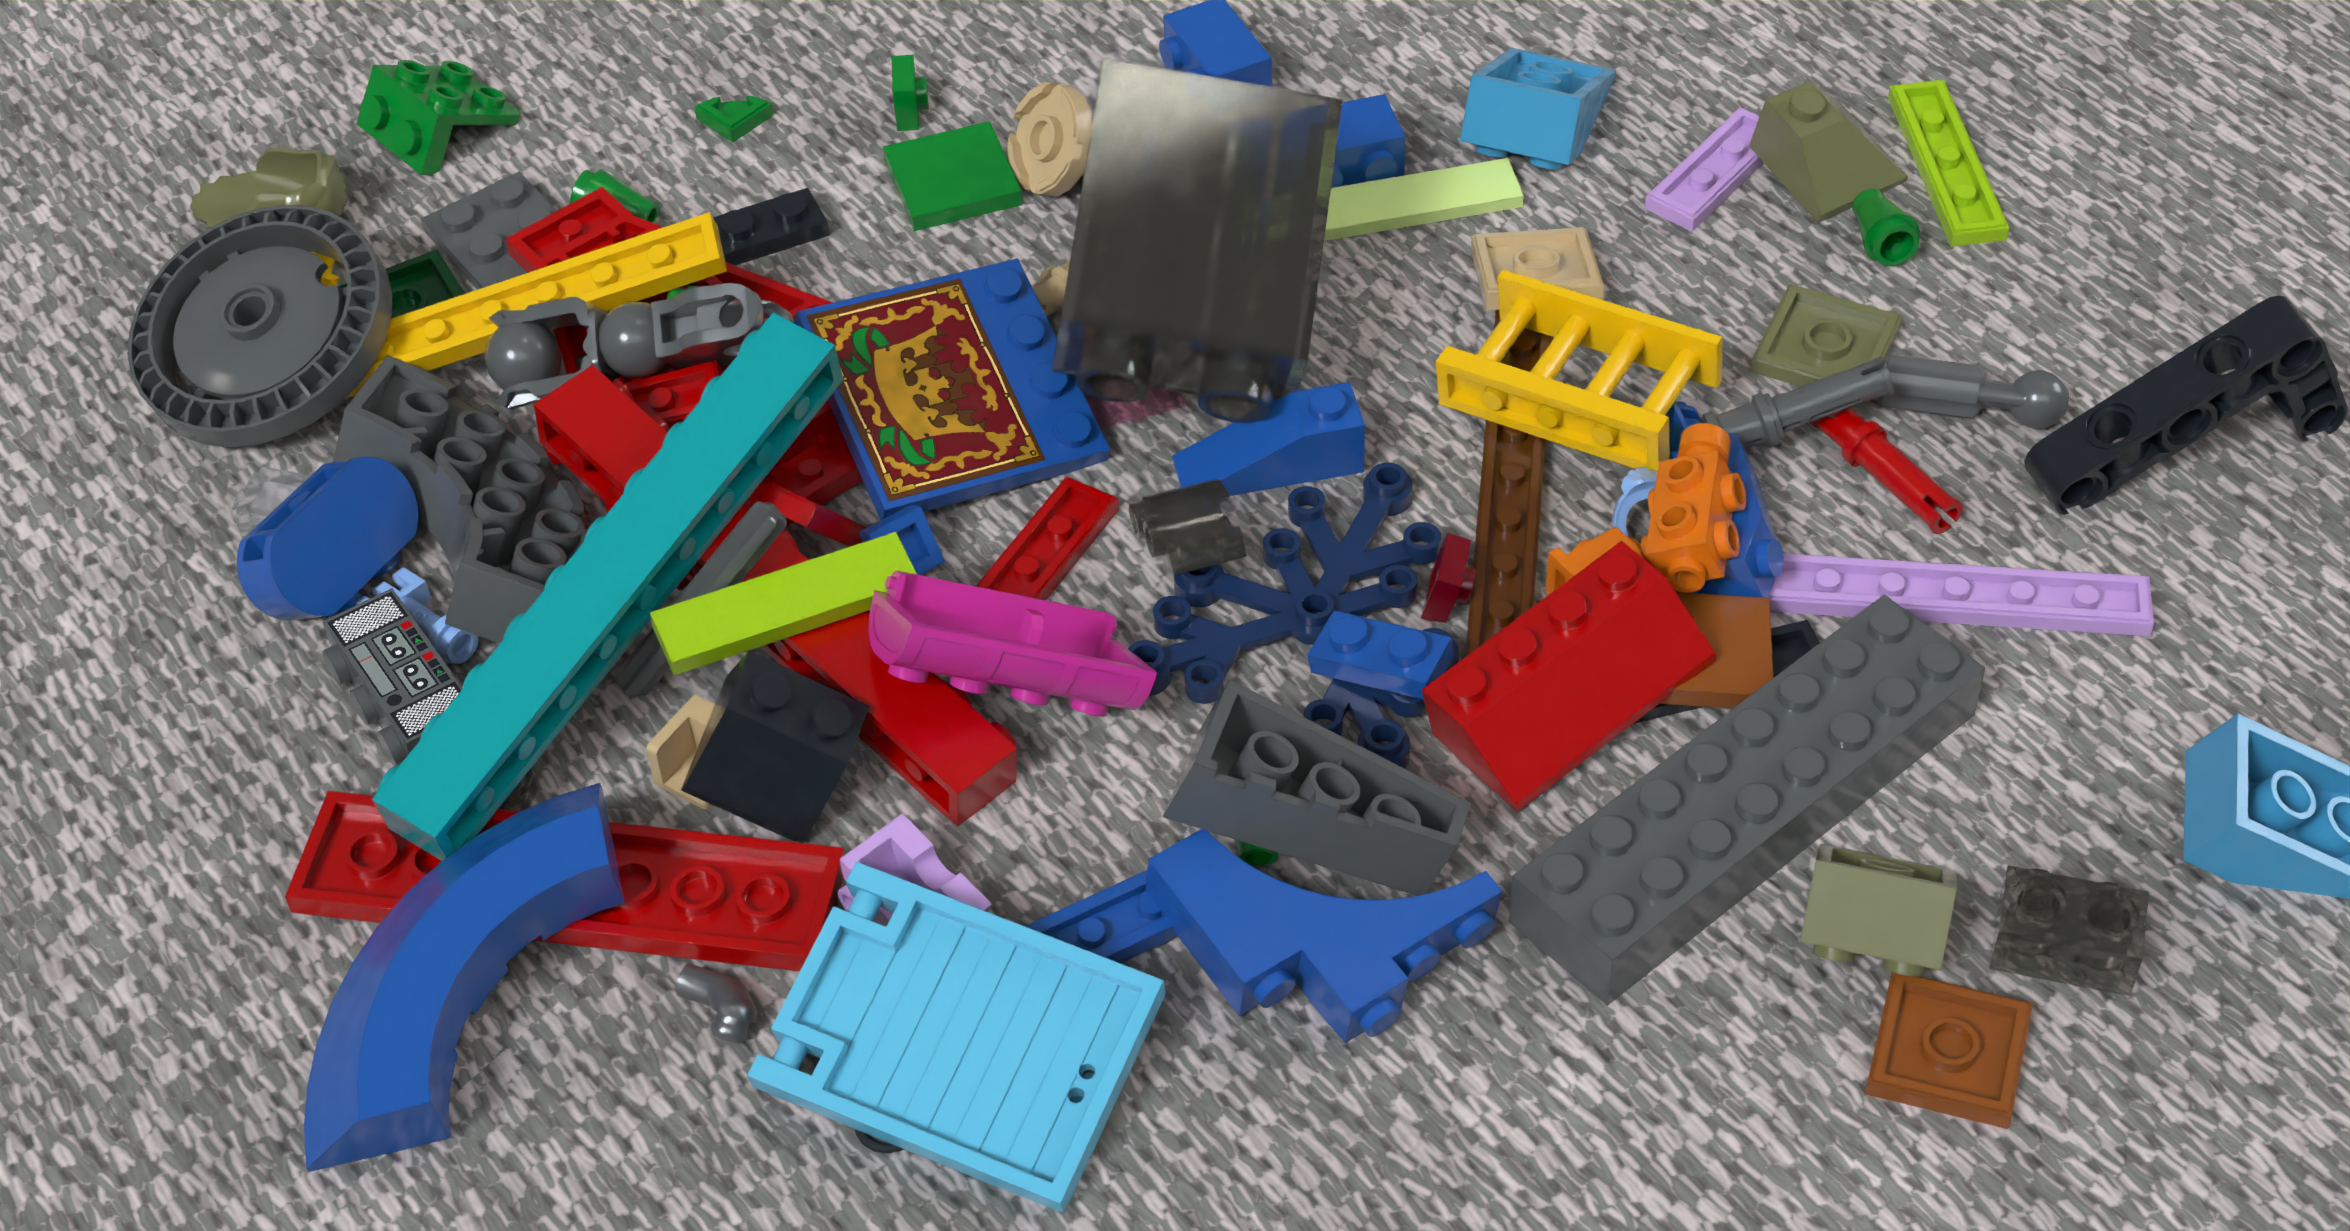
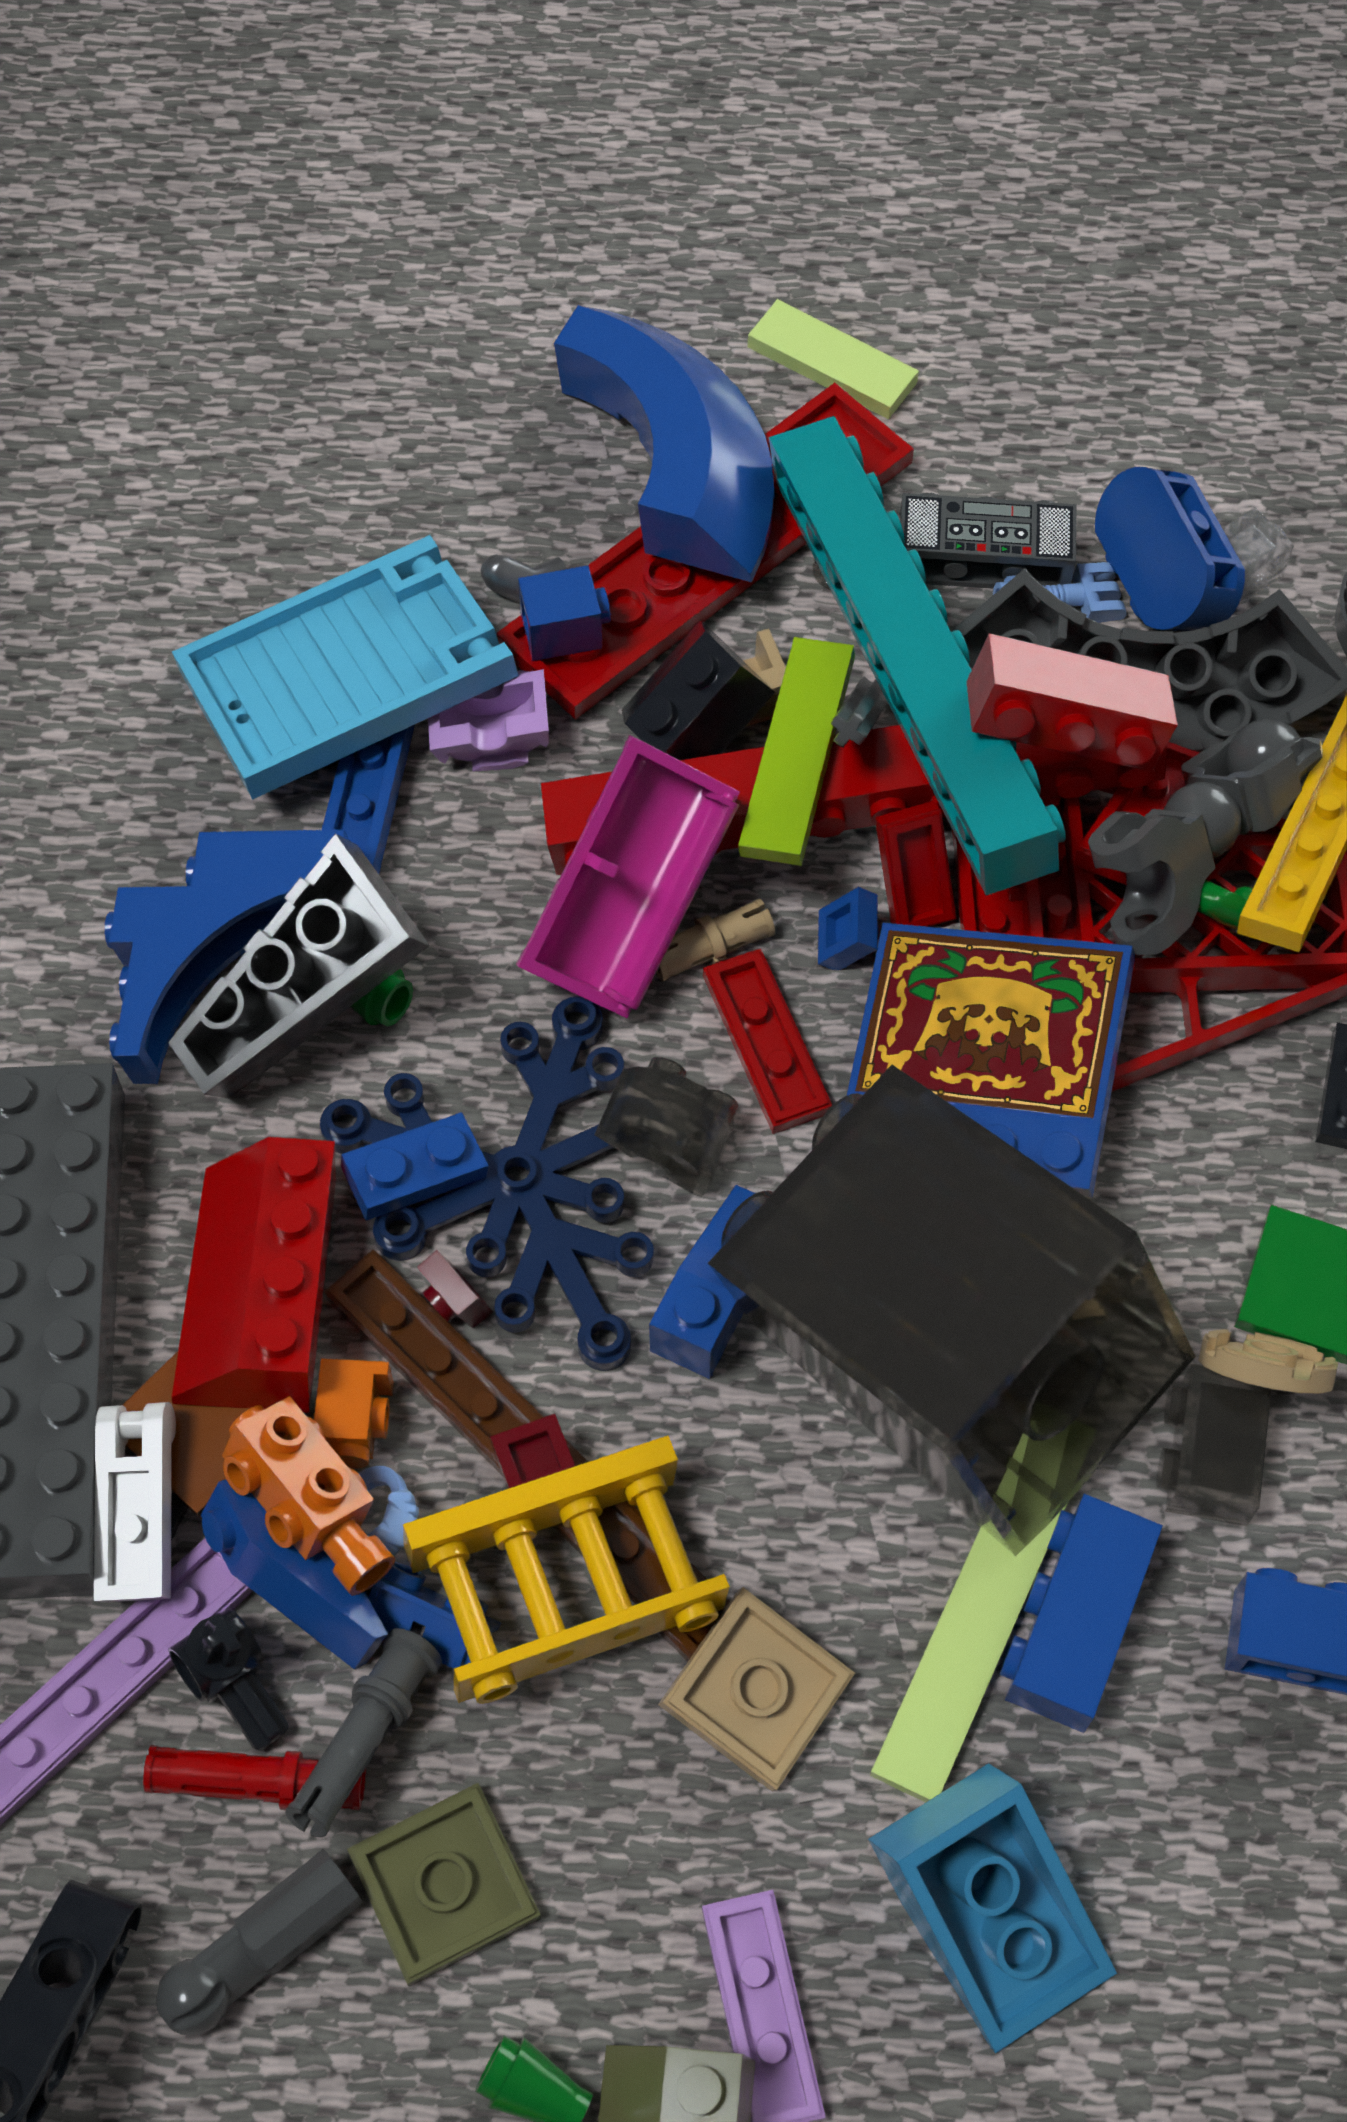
camera: 125 degrees right, 15 degrees up
none -> white plate [94,1402,176,1603]
none -> black axle [168,1608,289,1751]
none -> dark red plate [490,1413,575,1489]
none -> blue brick [518,565,611,661]
none -> yellowish green tile [747,299,919,419]
none -> brick [966,633,1178,772]

